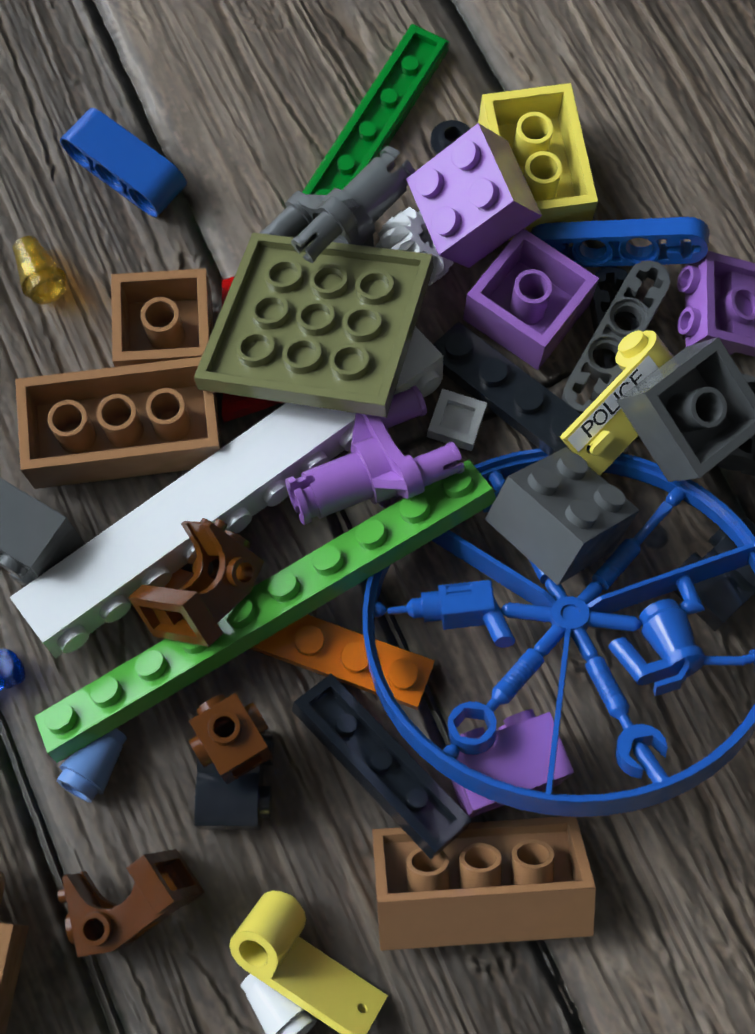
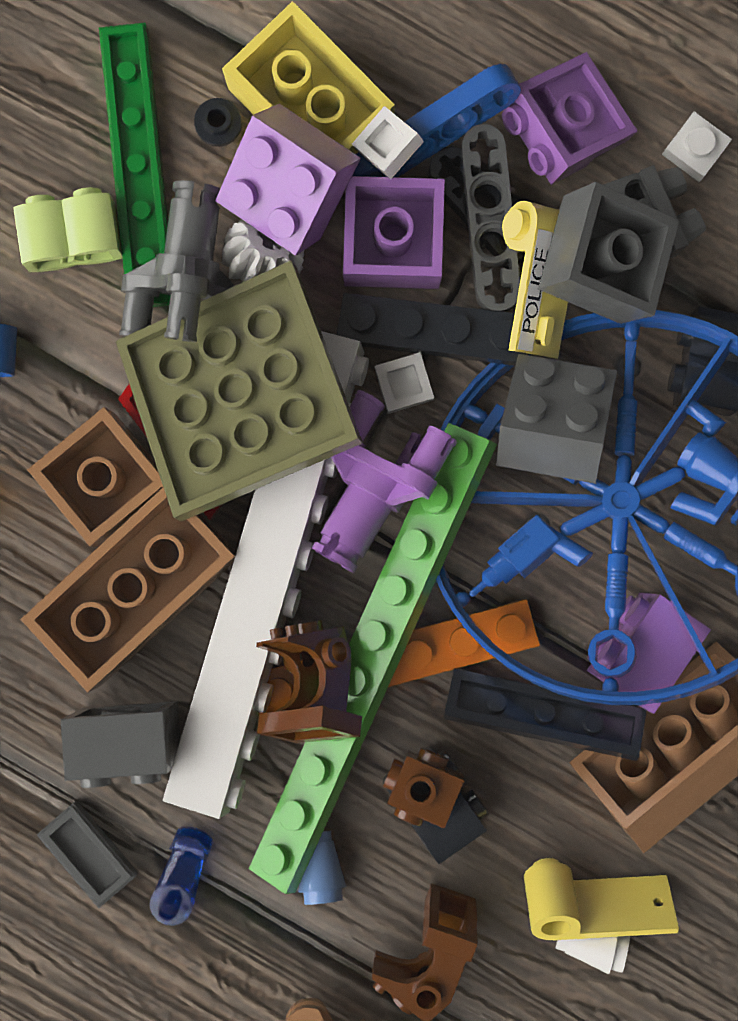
camera: 30 degrees left, 15 degrees up
none -> yellowish green brick [13,187,122,272]
none -> white plate [352,106,424,179]

